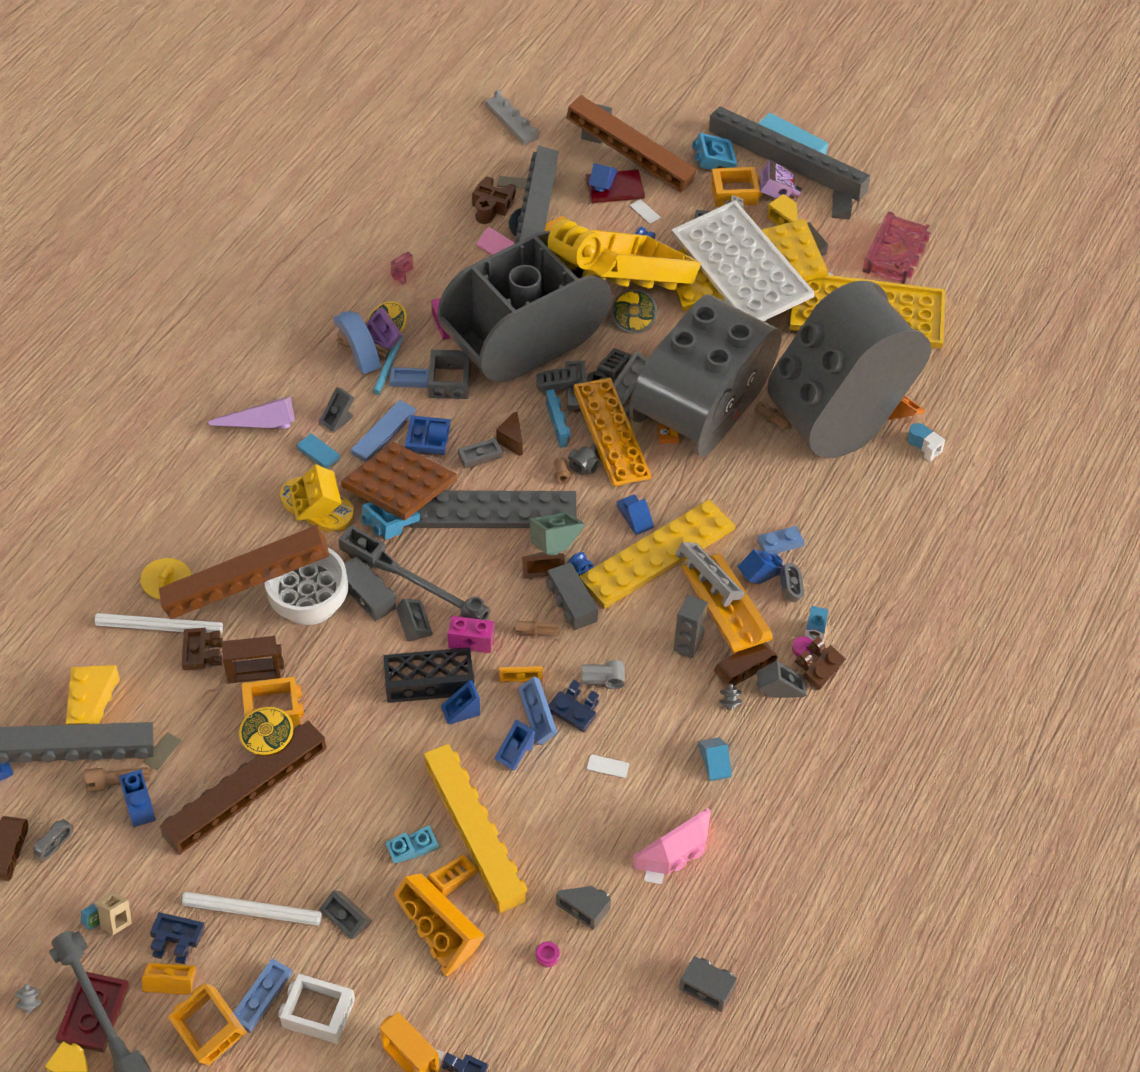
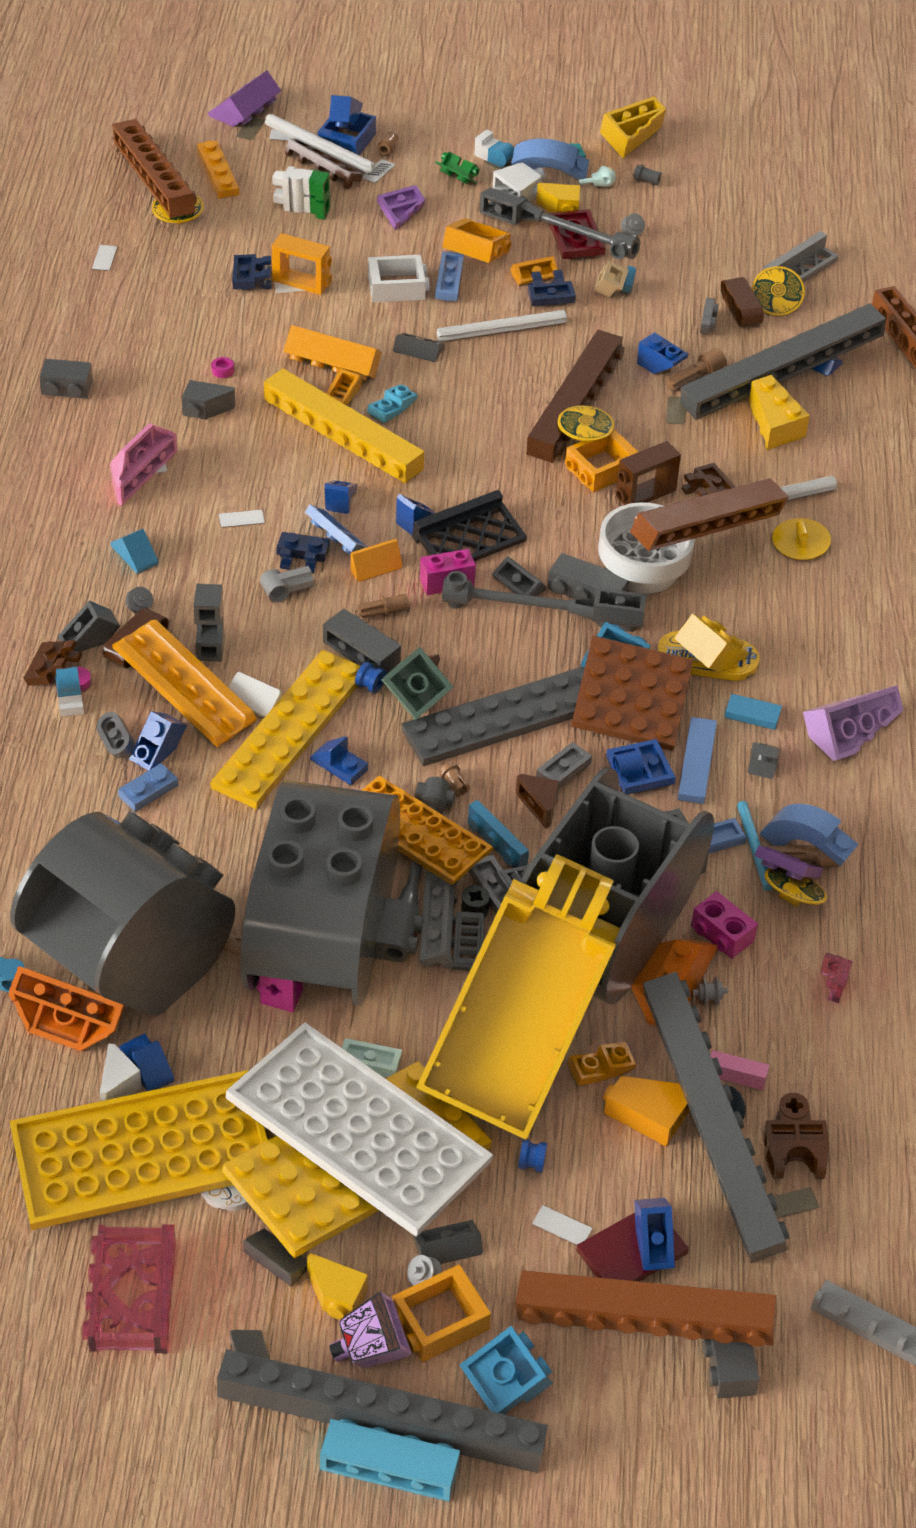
camera: 155 degrees right, 5 degrees down
light grey hinge [676,542,745,607] -> none
none -> white slope [228,672,282,718]

